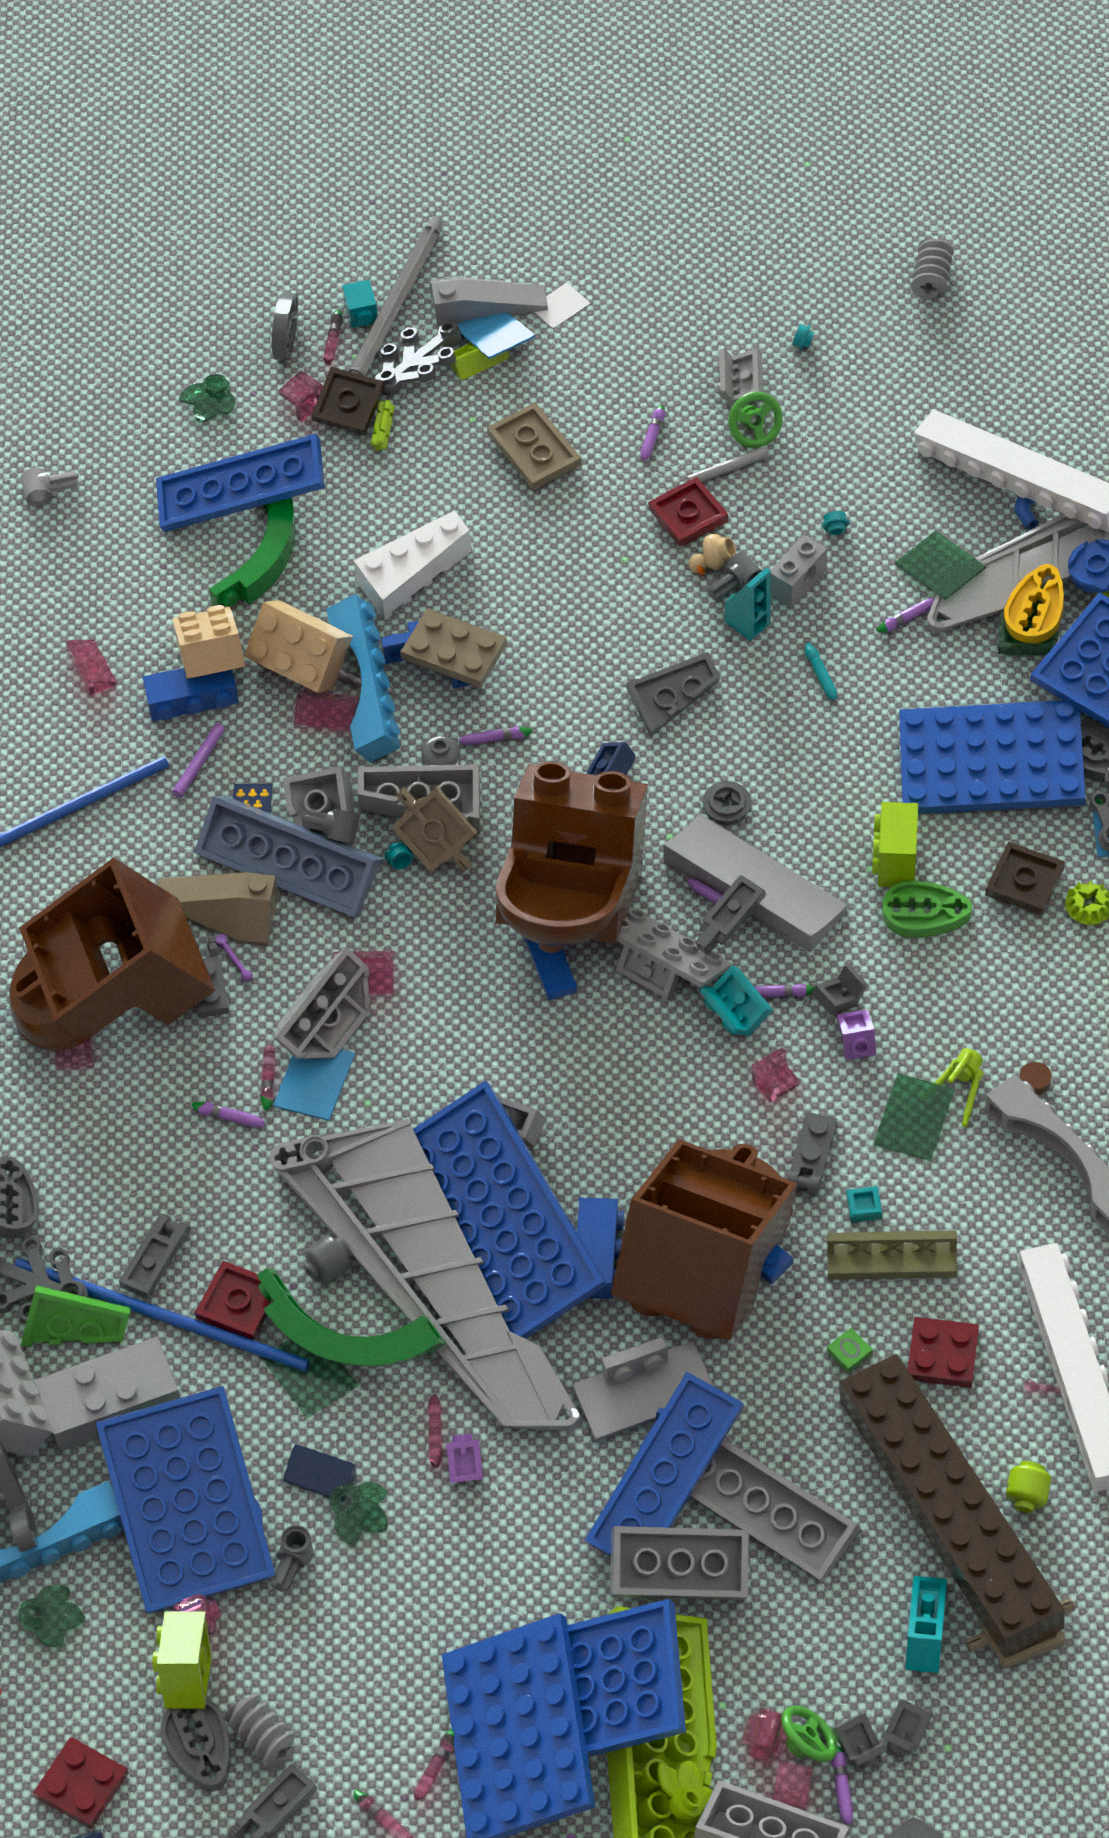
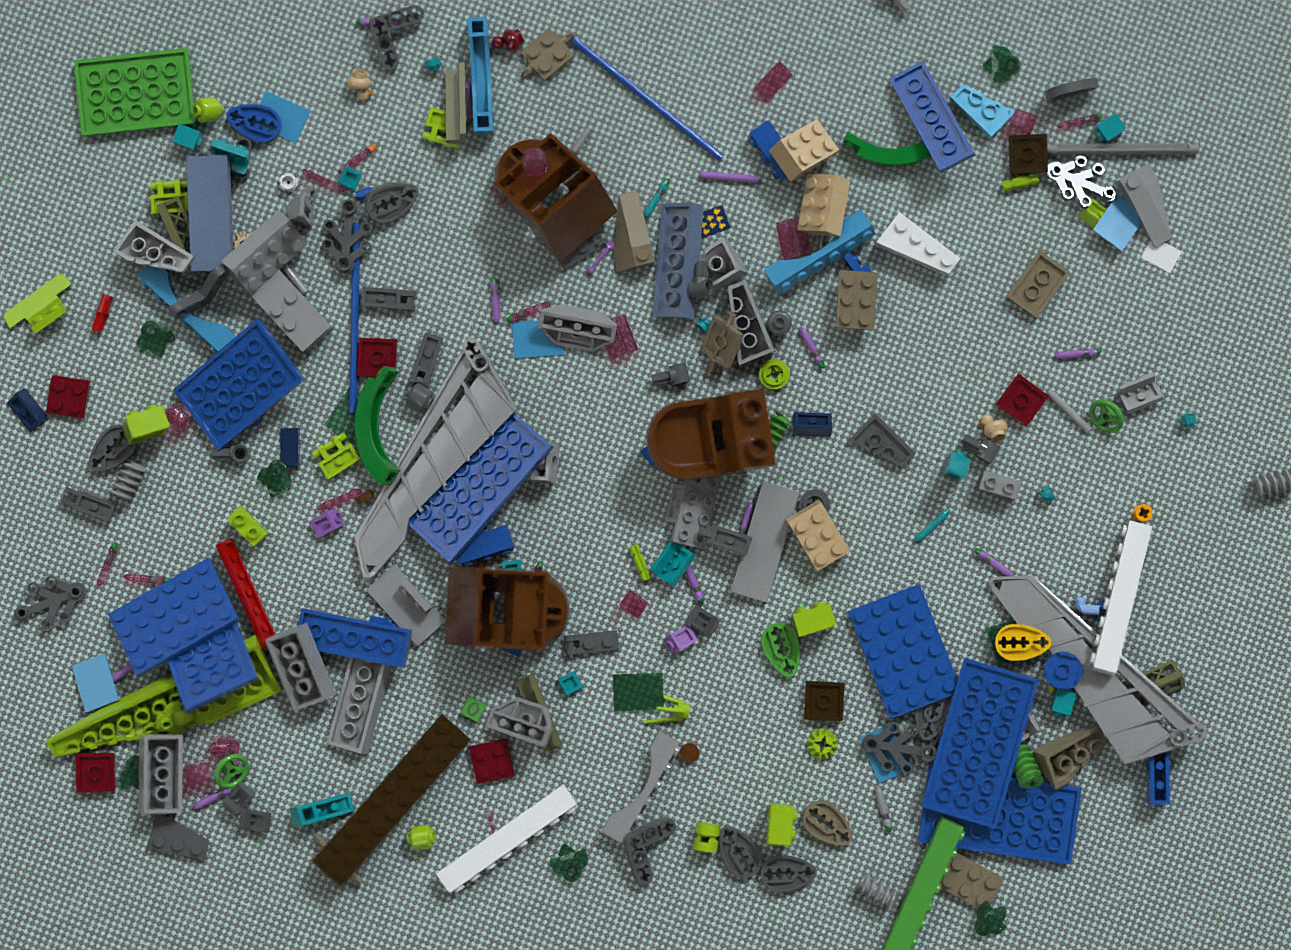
camera: 60 degrees right, 30 degrees up
bright green wing [20,1285,131,1346] -> none
clear green window [895,531,986,600] -> none
none -> red tile [215,538,275,650]
none -> lime brick [226,506,270,547]
none -> lime plate [311,432,361,480]
none -> reddish brown tile [354,489,374,505]
none -> dark grey plate [409,332,444,388]
none -> light grey wedge [485,697,552,747]
none -> clear pink head [522,148,548,177]
none -> lime axle [629,544,651,581]
none -> teal piece [644,178,670,219]
none -> dark grey axle [651,363,690,386]
none -> lime gear [759,359,790,389]
none -> tan brick [785,500,850,571]
none -> medium azure wing [949,84,1016,138]
none -> light blue arm [1075,597,1100,615]
none -> light orange bush [1132,504,1153,522]

